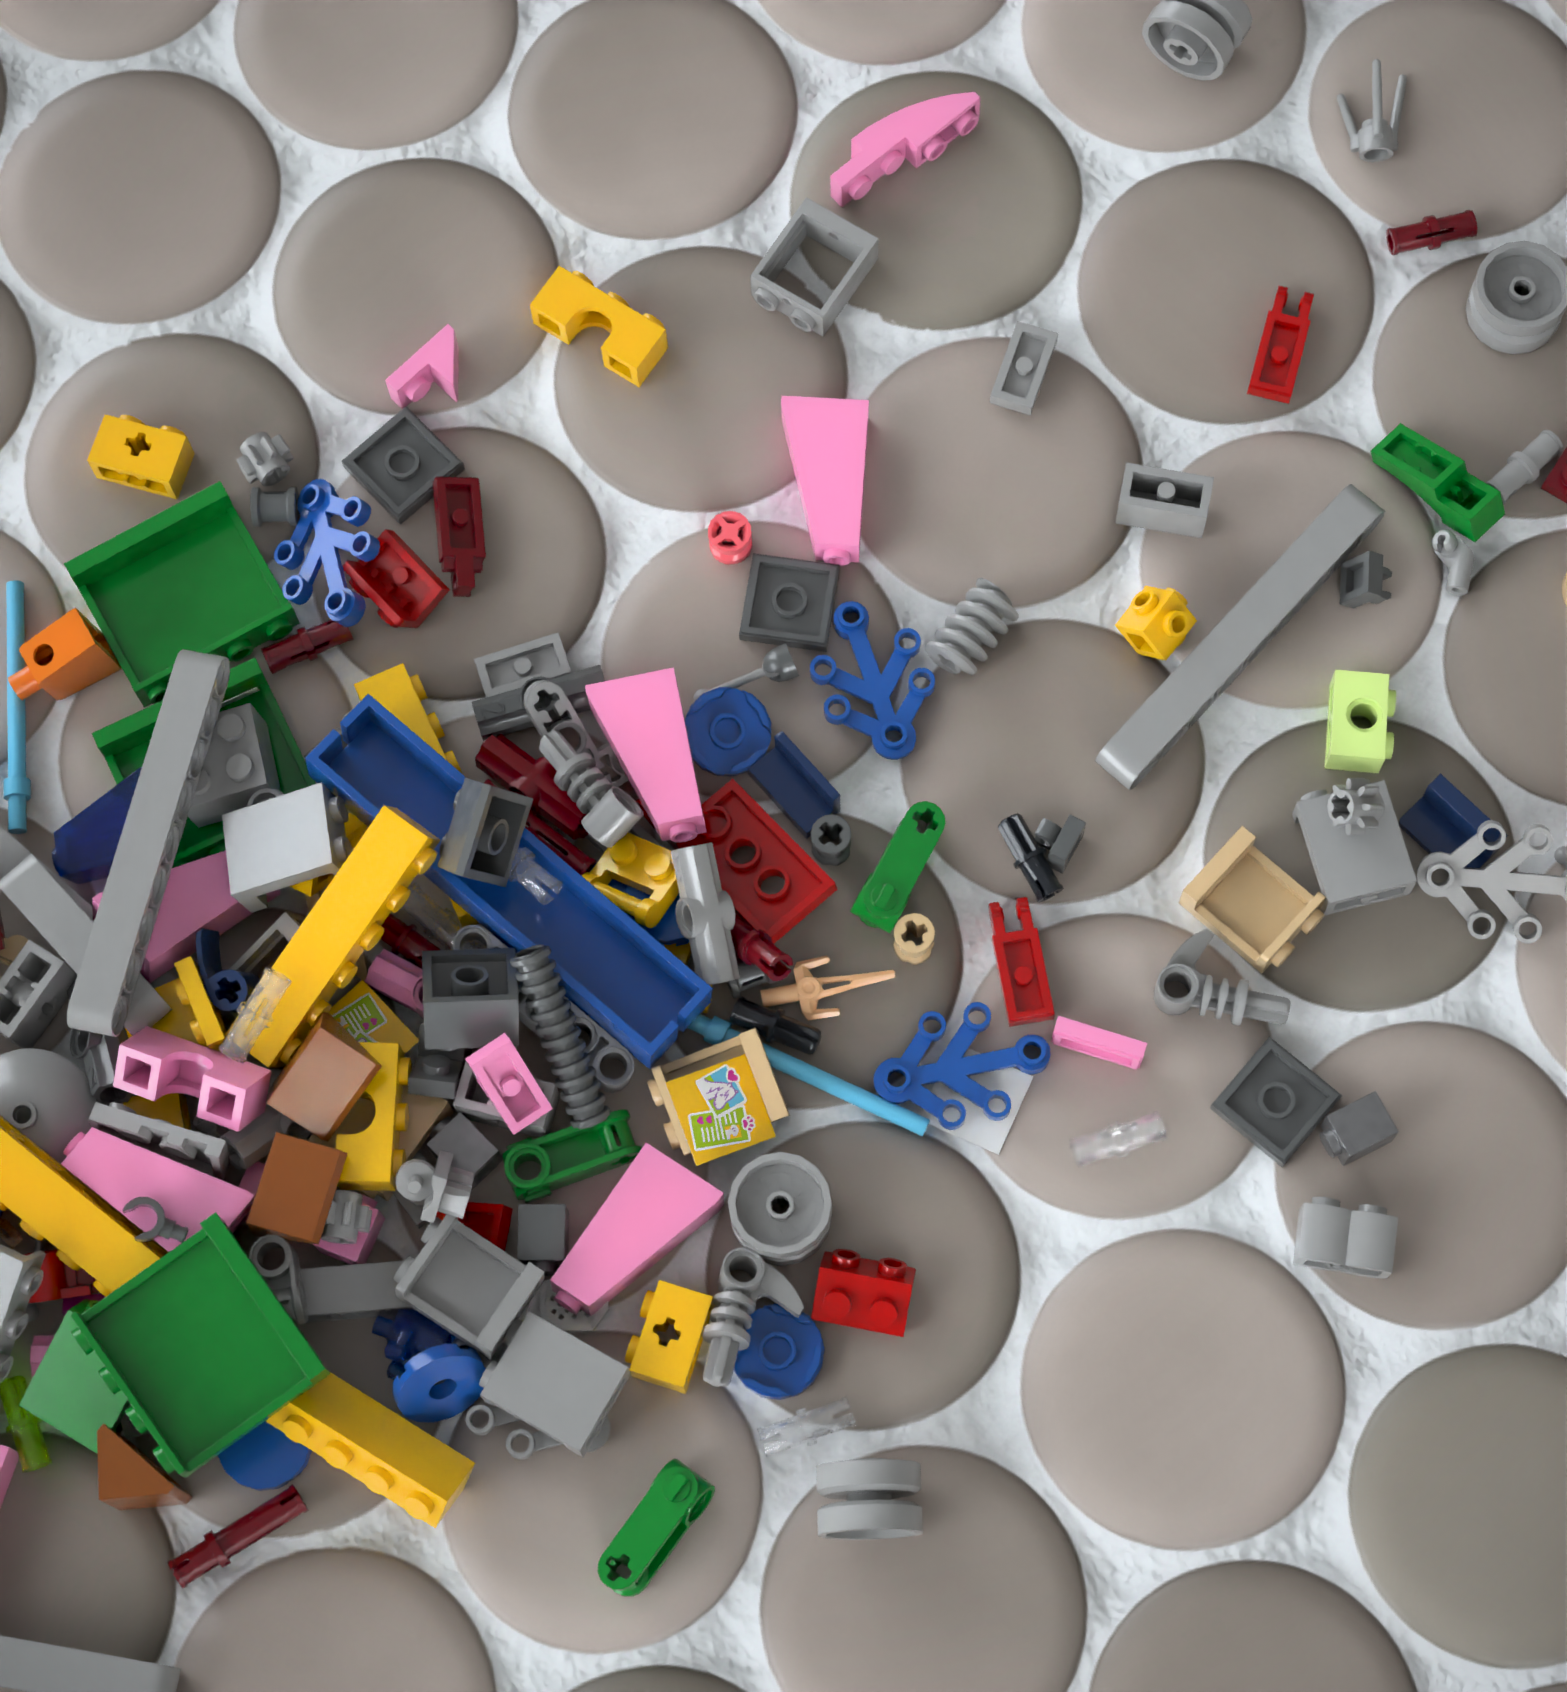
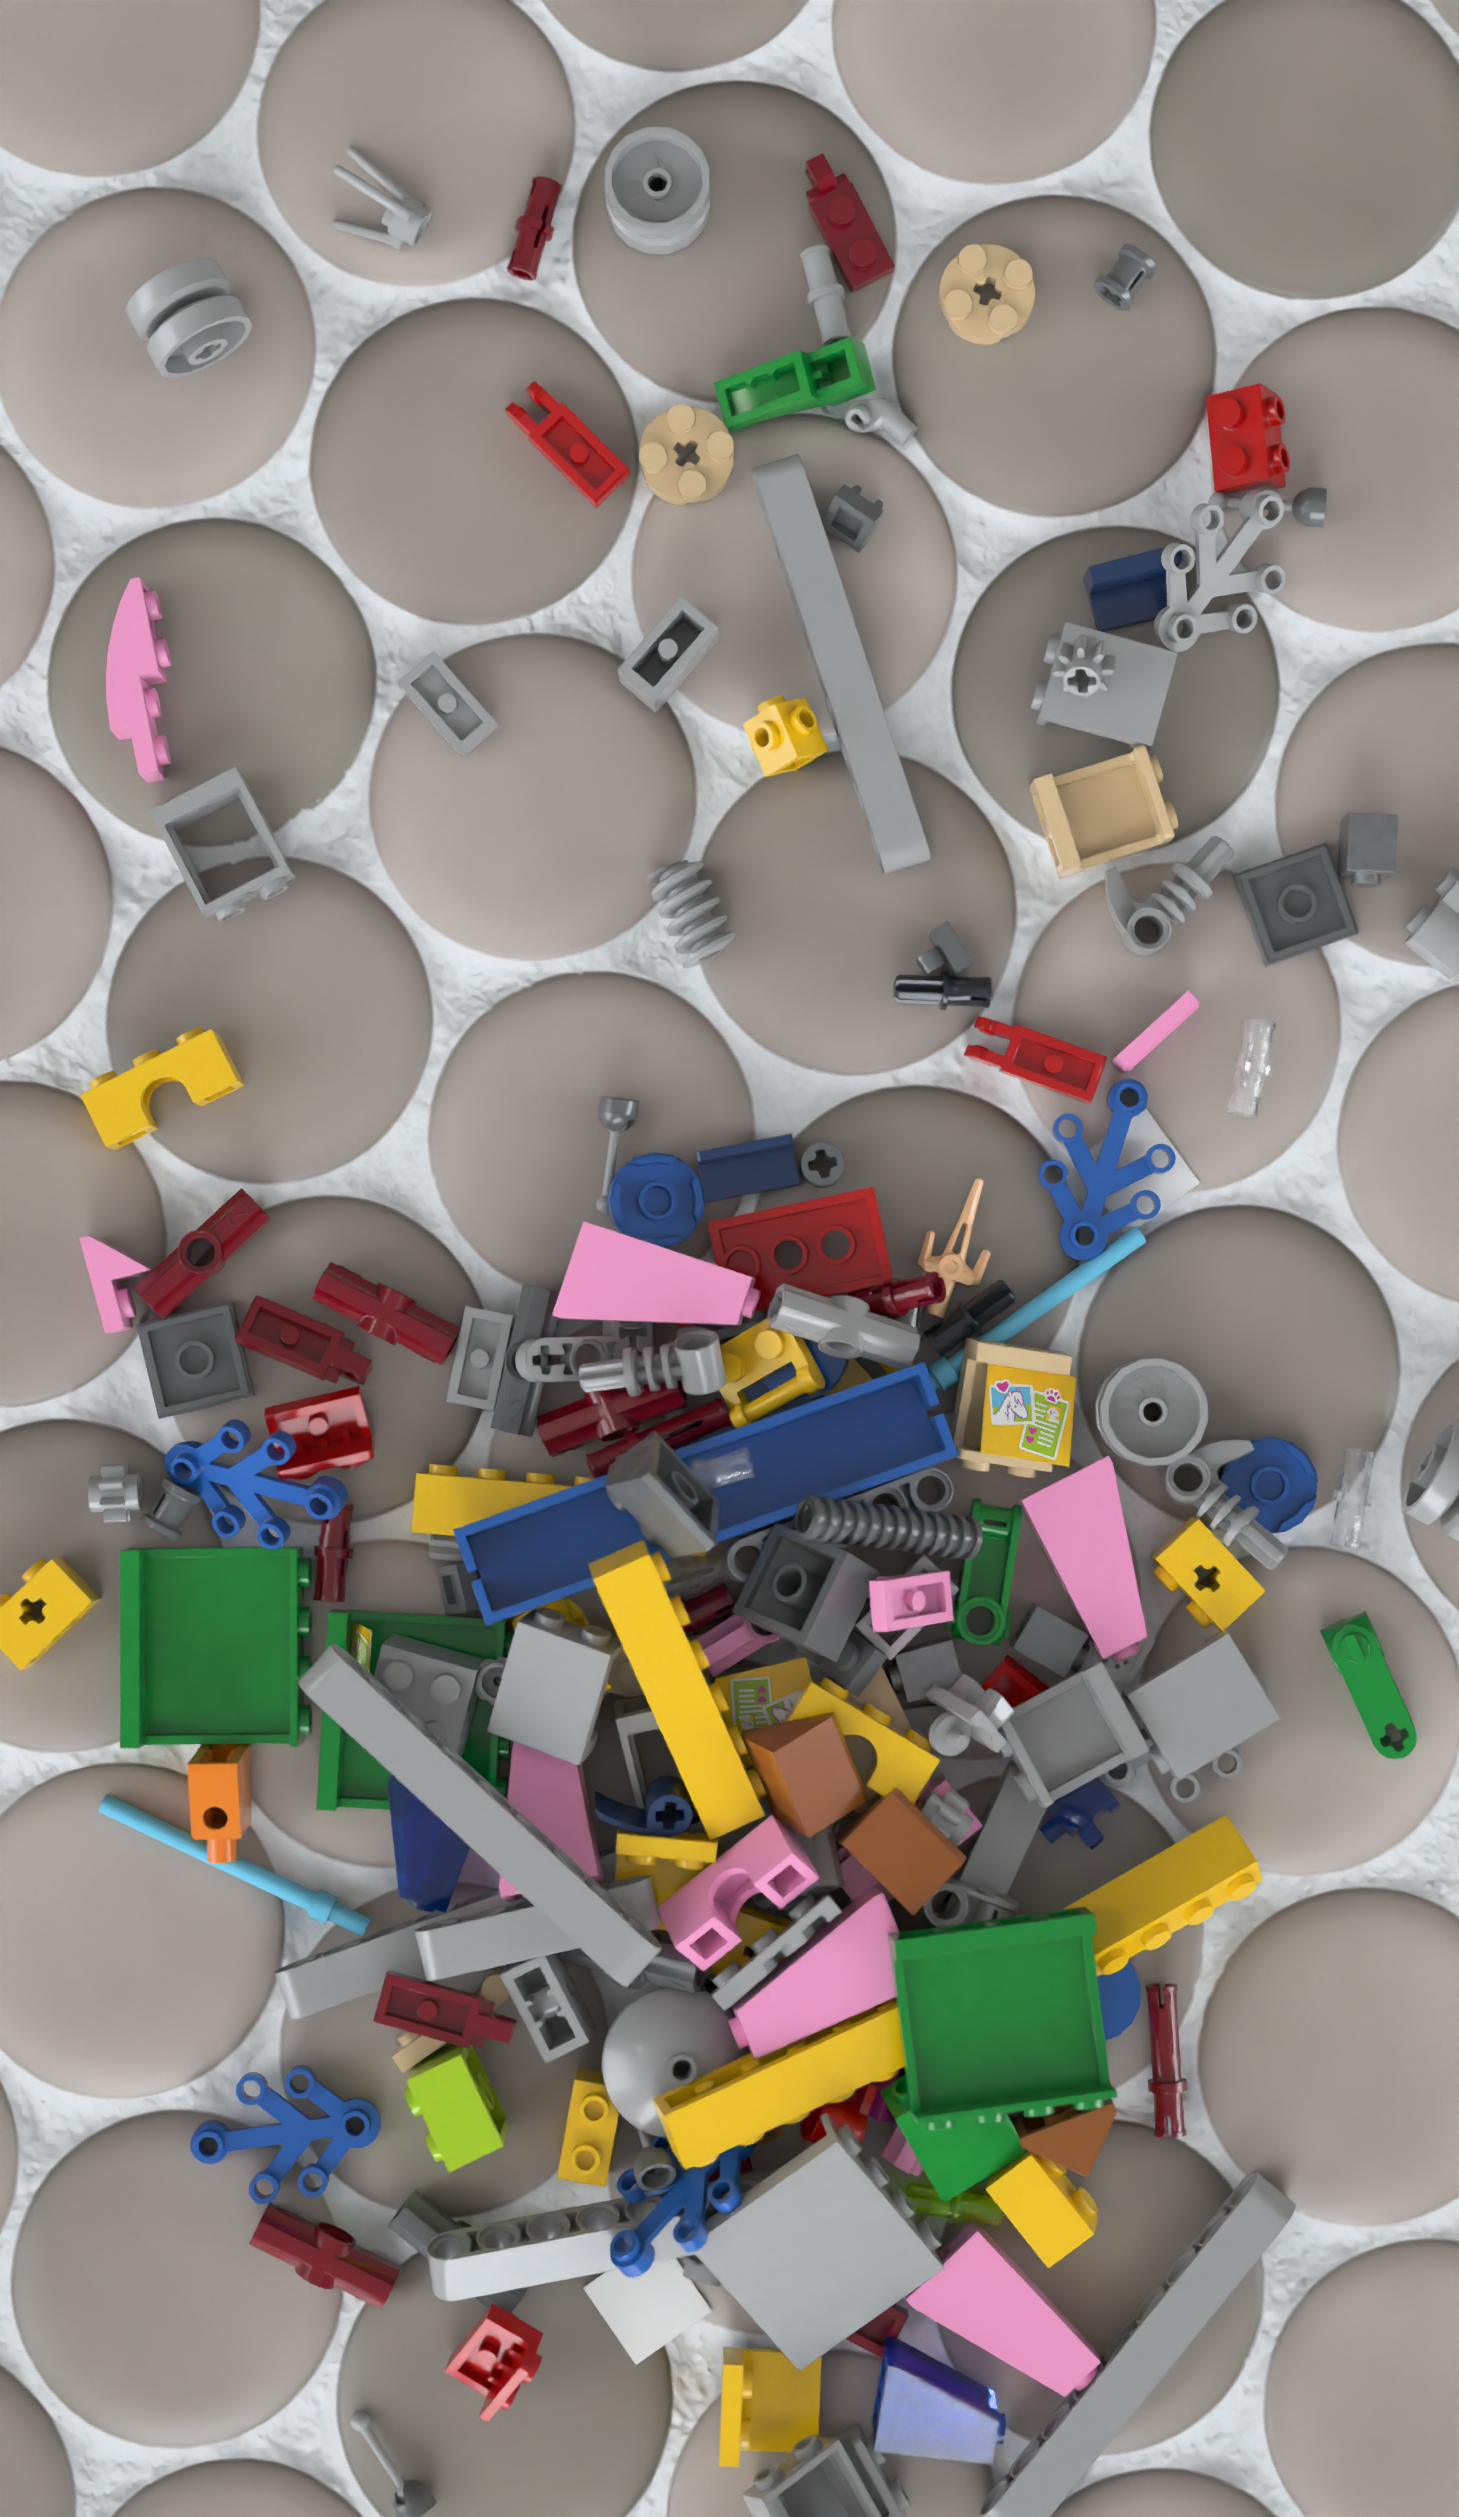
camera: 65 degrees left, 15 degrees up
dark grey piece [123,1197,189,1243] -> none
clear pin [219,967,292,1063] -> none
blue tile [393,1343,486,1423] -> none
coral wheel [708,511,753,565] -> none
dark grey tile [739,553,840,652] -> none
bright pink slope [781,396,869,566] -> none
blue plant [810,601,935,760] -> none
red bracket [811,1249,916,1337] -> none
green piece [850,801,946,934] -> none
tan bush [893,913,935,965] -> none
yellowish green brick [1325,669,1396,773] -> none
none -> dark red piece [134,1188,271,1319]
none -> dark red piece [312,1262,461,1365]
none -> tan plate [639,404,734,505]
none -> yellow brick [985,2150,1099,2268]

